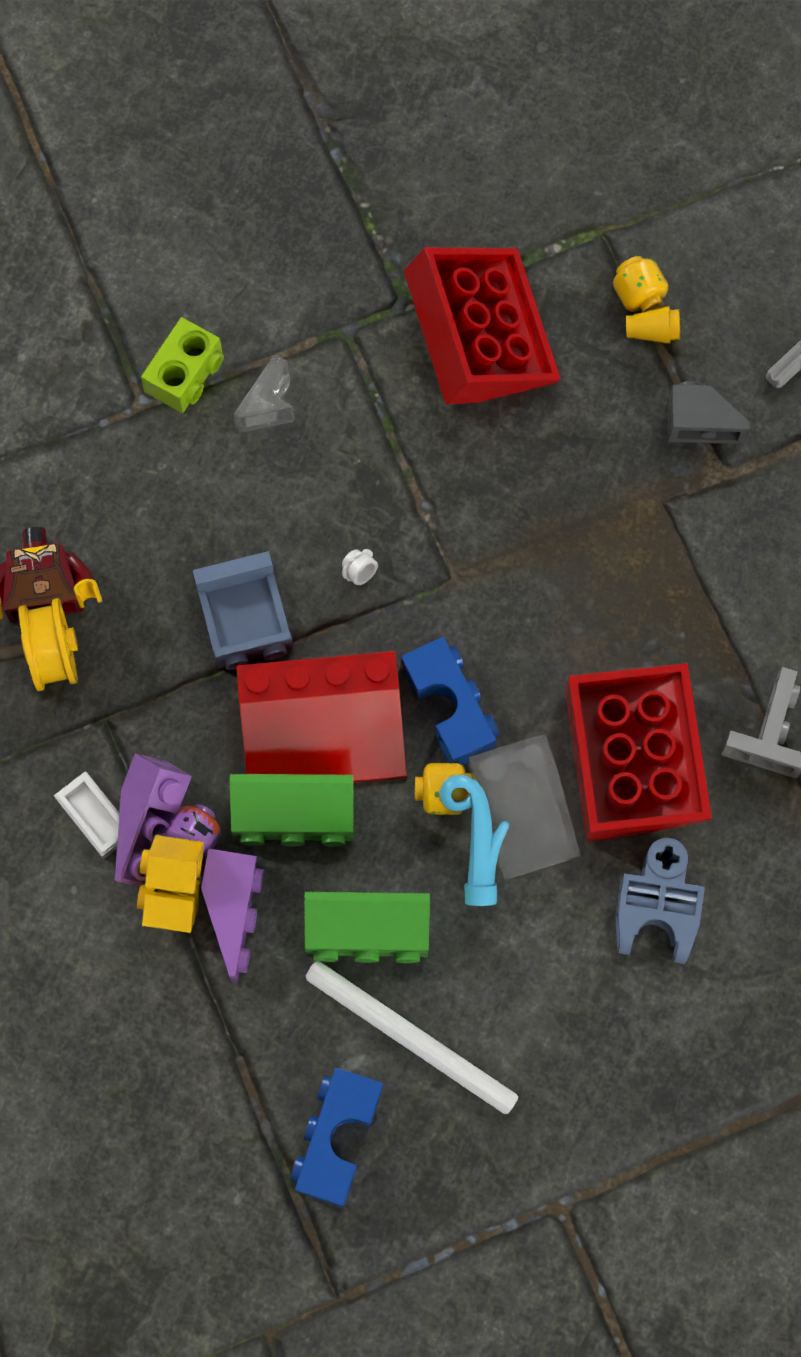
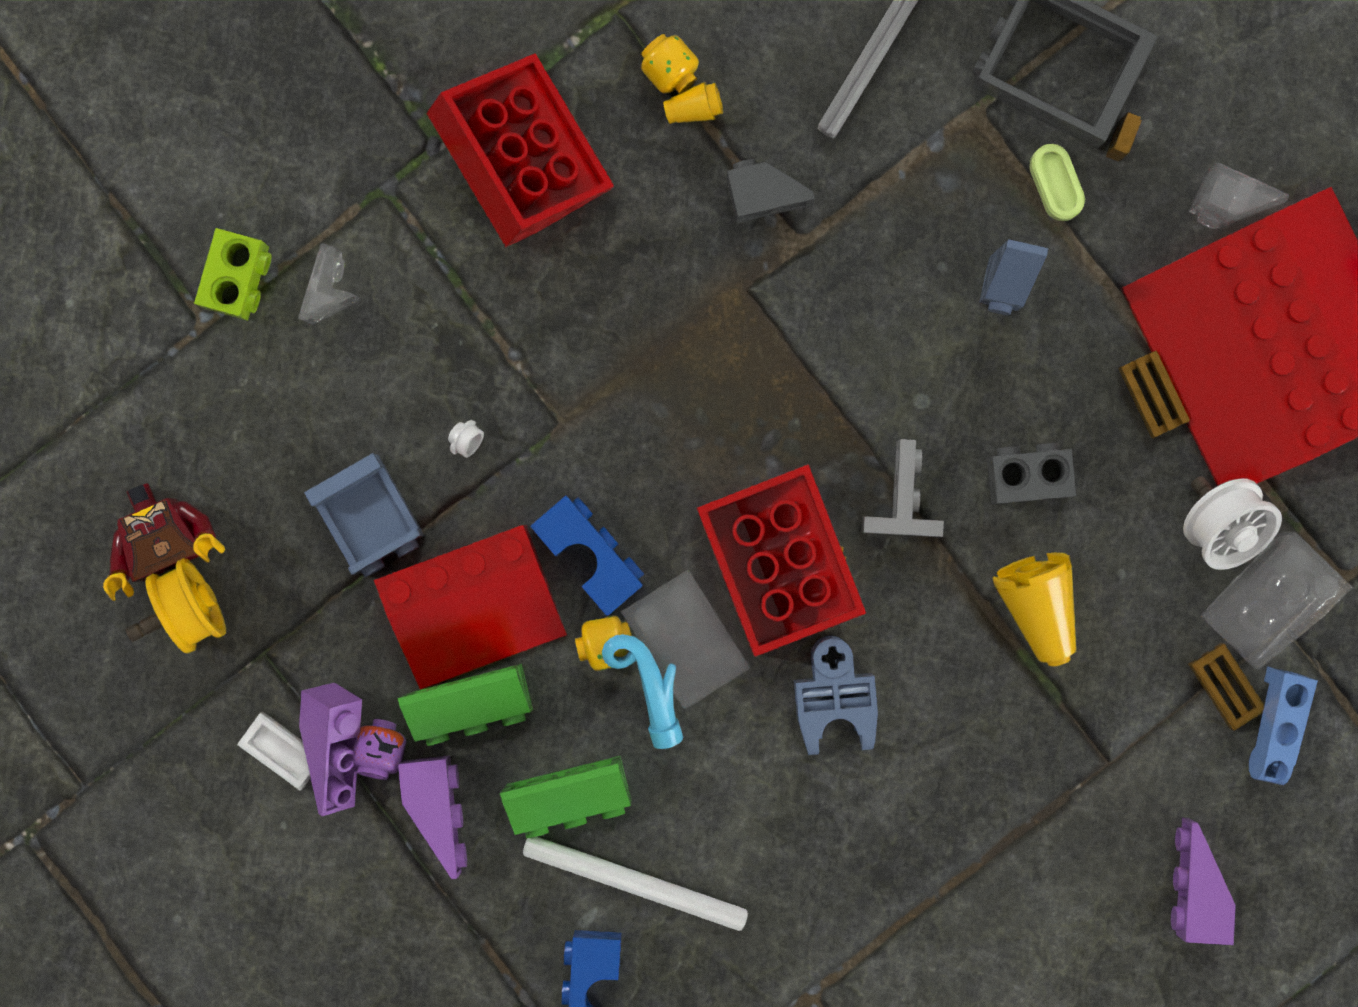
camera: 15 degrees left, 15 degrees up
yellow piece [137,835,204,933] -> none

